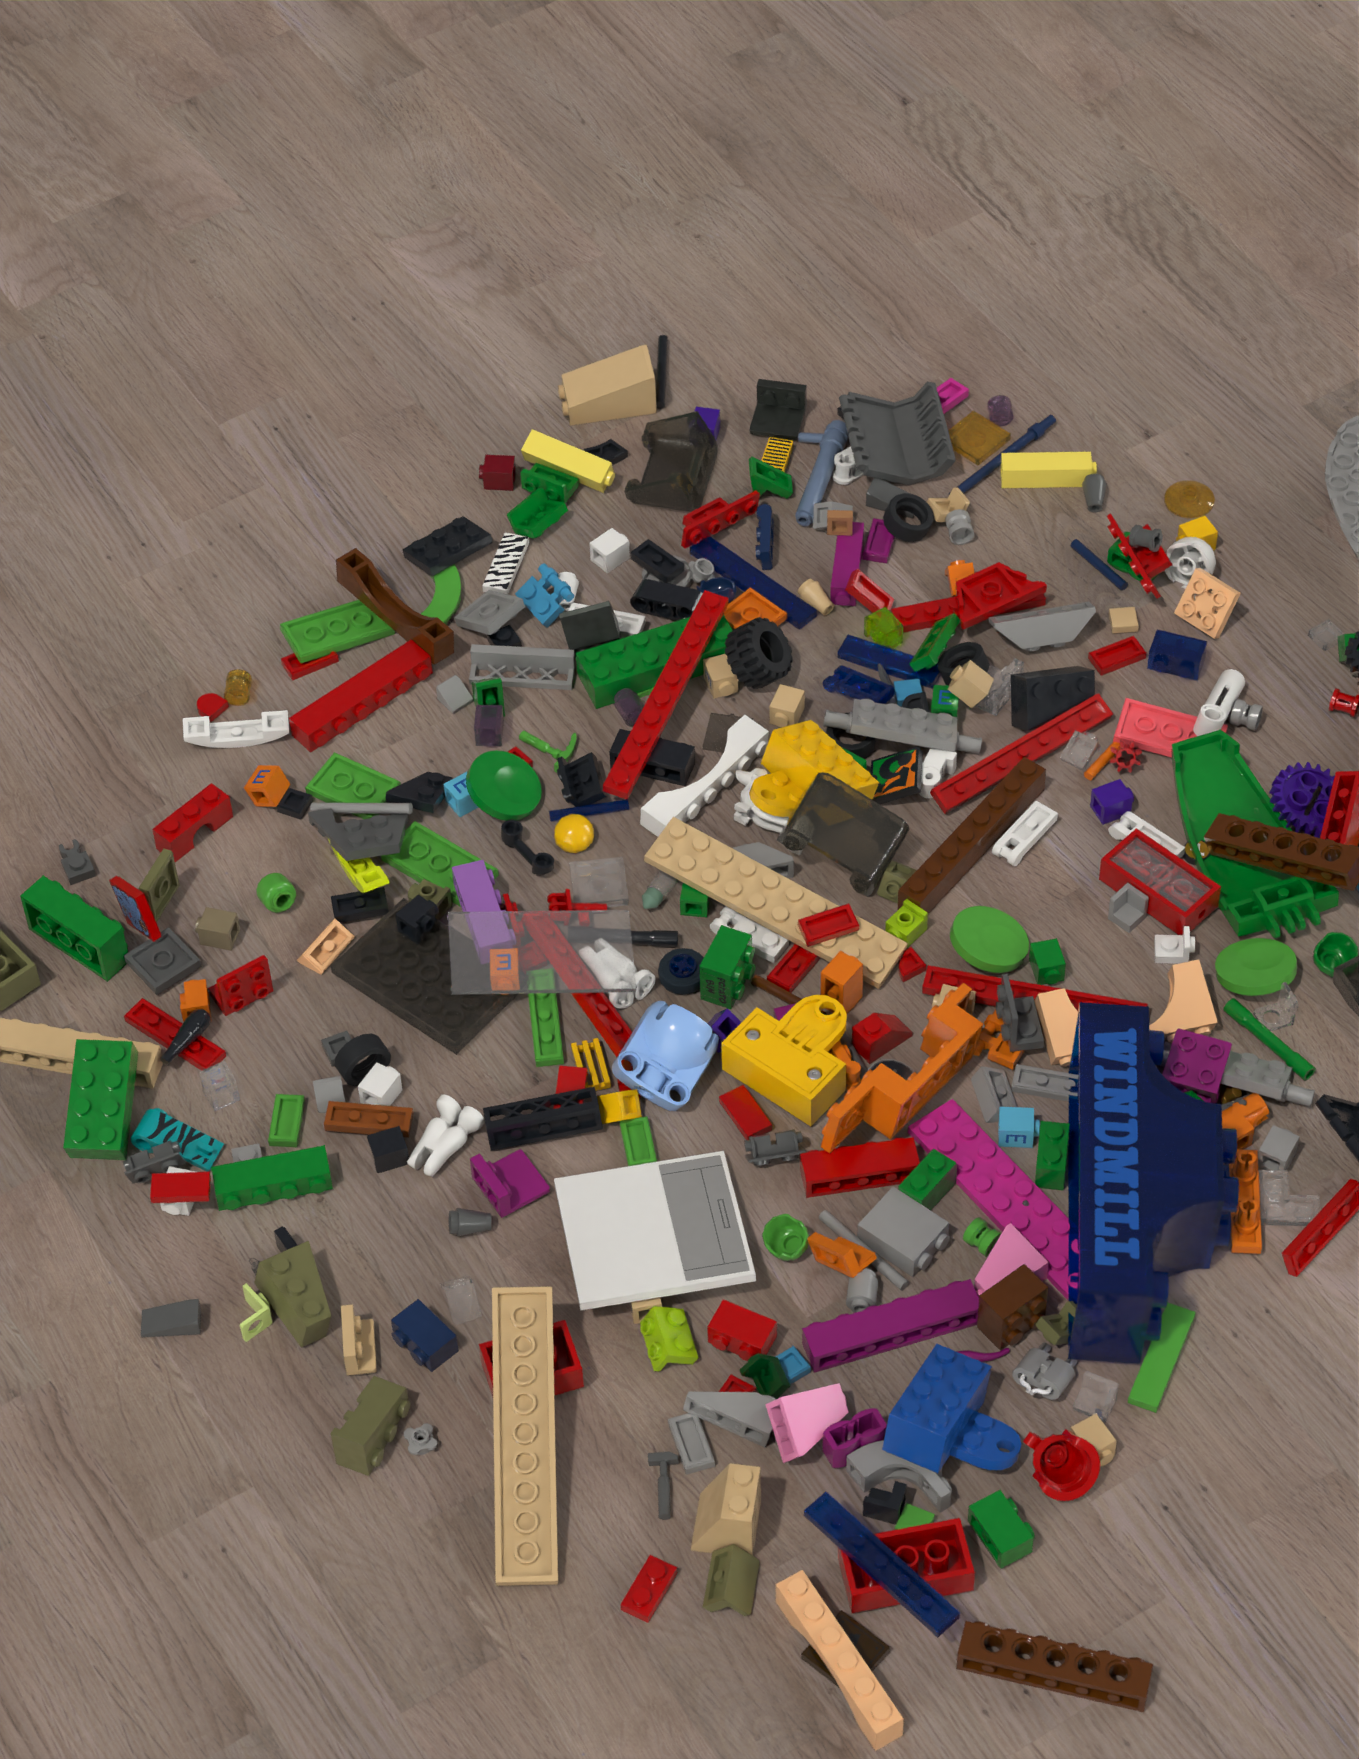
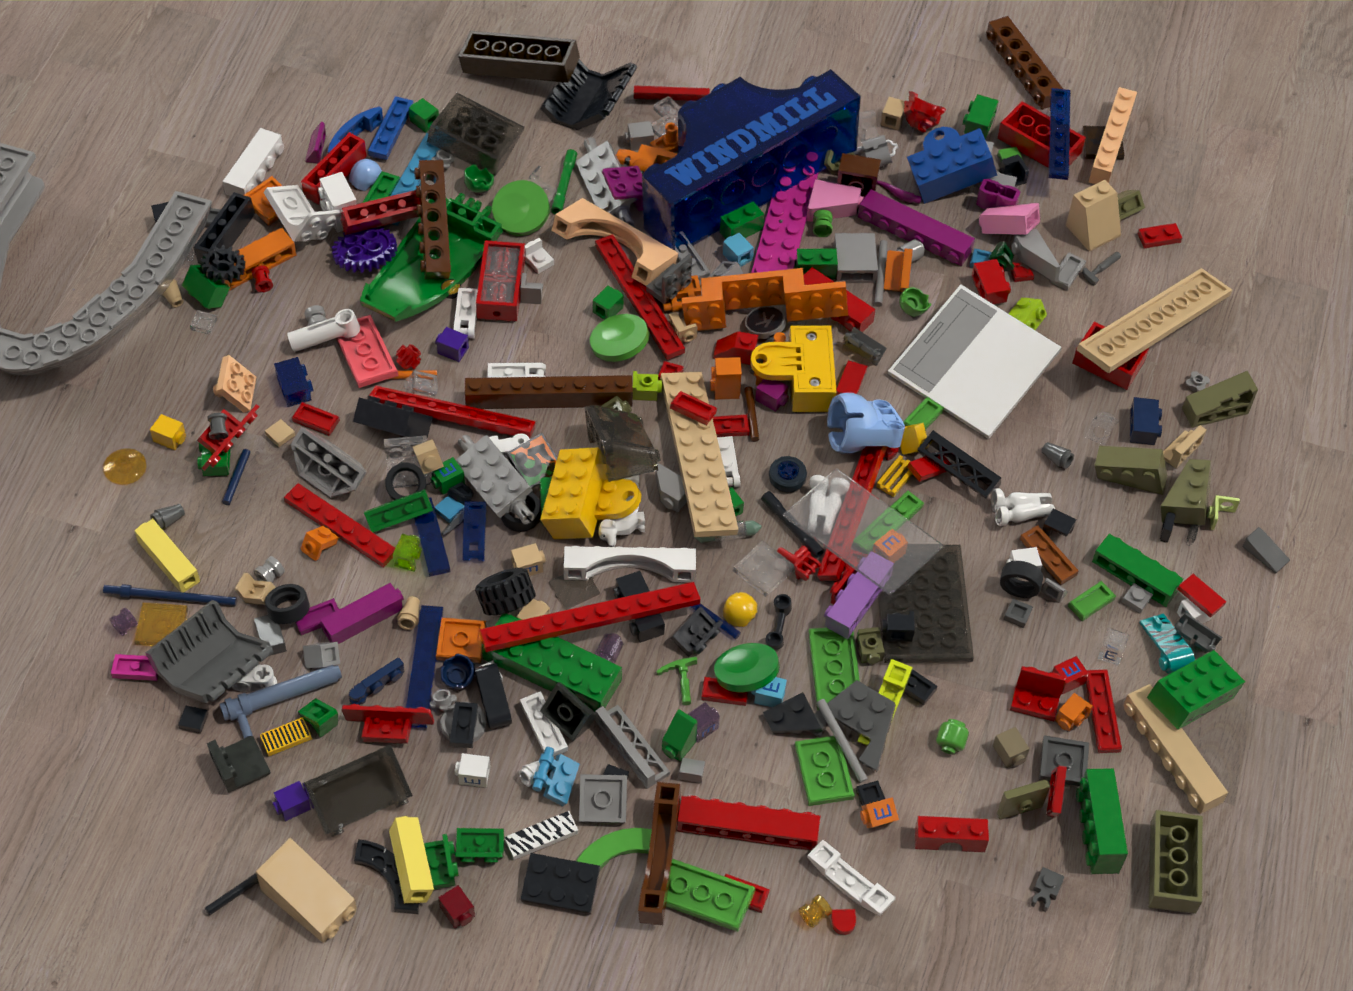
camera: 135 degrees left, 5 degrees up
black piece [160,1009,211,1065] -> none
light nougat slope [297,919,355,975] -> none
magenta bracket [470,1149,550,1218] -> none
green brick [699,925,755,1009] -> none
dark purple brick [707,1008,741,1053] -> none
medium nougat plate [827,510,853,536] -> none
red tile [845,568,894,620] -> none
red wing [955,562,1047,630] -> none
white cylinder [1164,537,1216,589] -> none
none -> red brick [1052,656,1089,694]
none -> olive wedge [1095,446,1167,495]

